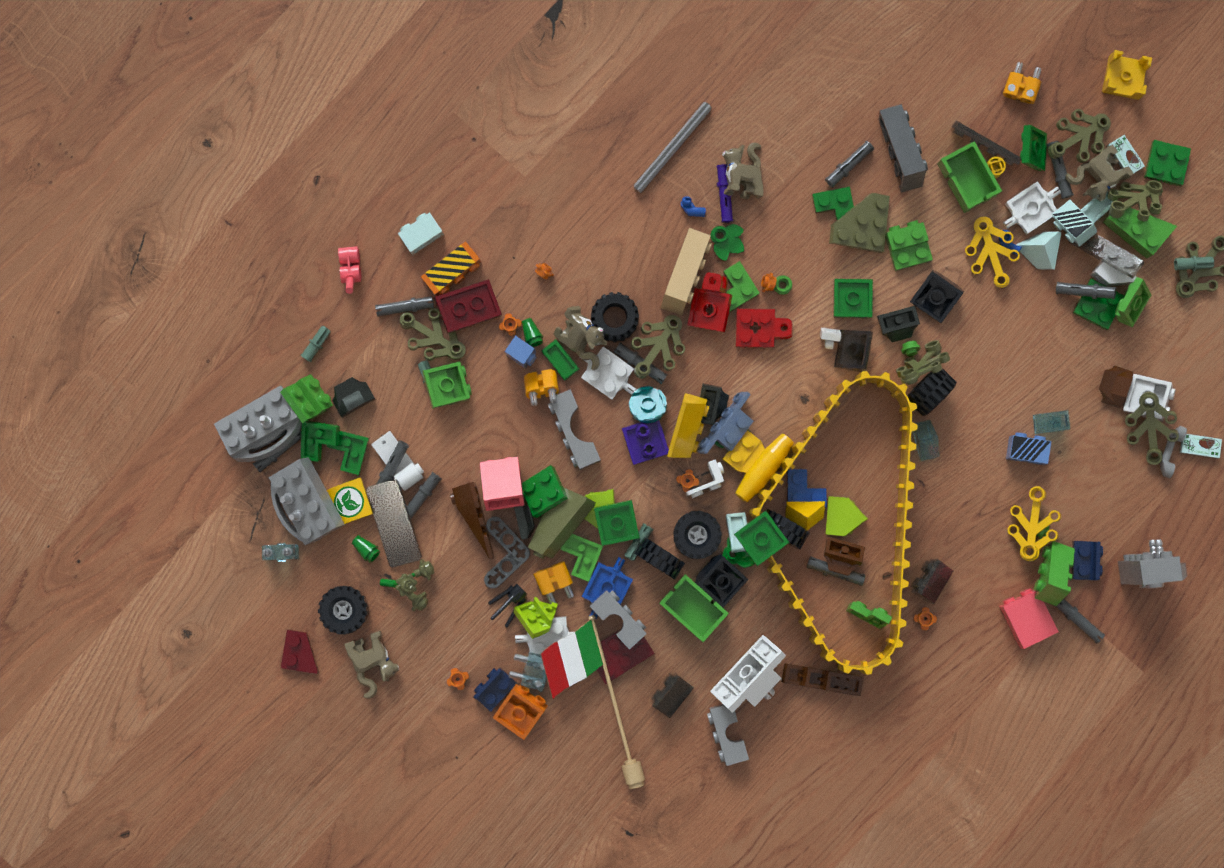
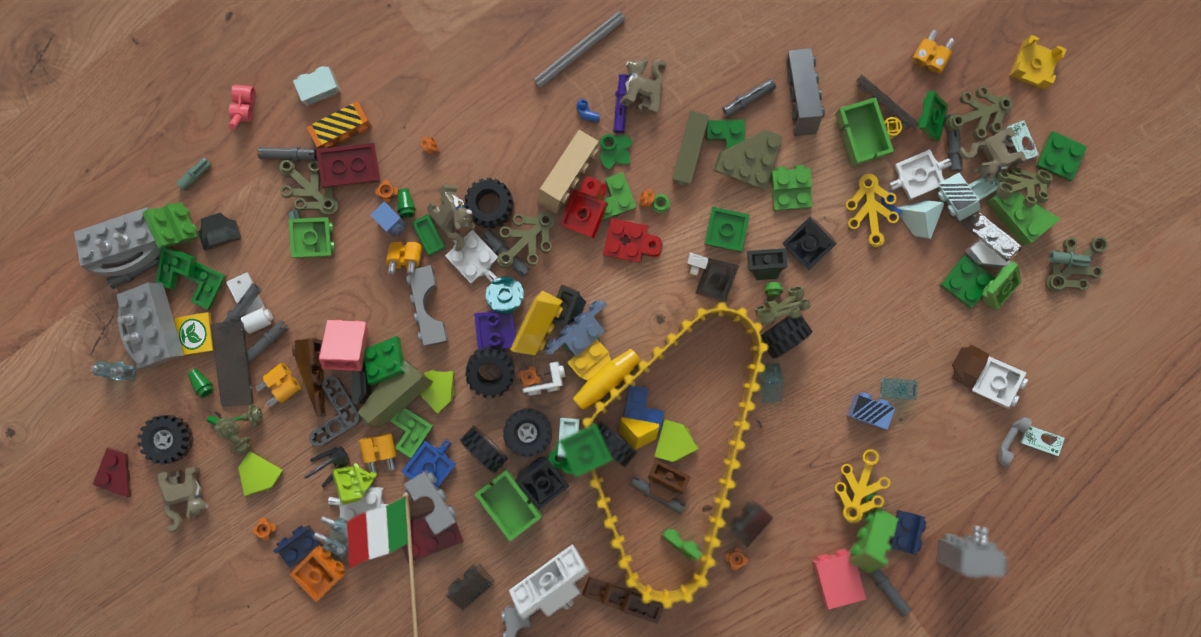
camera: 10 degrees right, 0 degrees up
green plate [594,500,640,546] -> none
sand green axle [625,523,654,561] -> none
dark grey pin [1056,282,1116,300] -> none
olive plant [1125,392,1179,465] -> none
none -> lime slope [238,451,283,497]
none -> light orange piece [256,362,301,407]
none -> black tyre [465,345,515,398]
none -> olive slope [672,110,709,186]

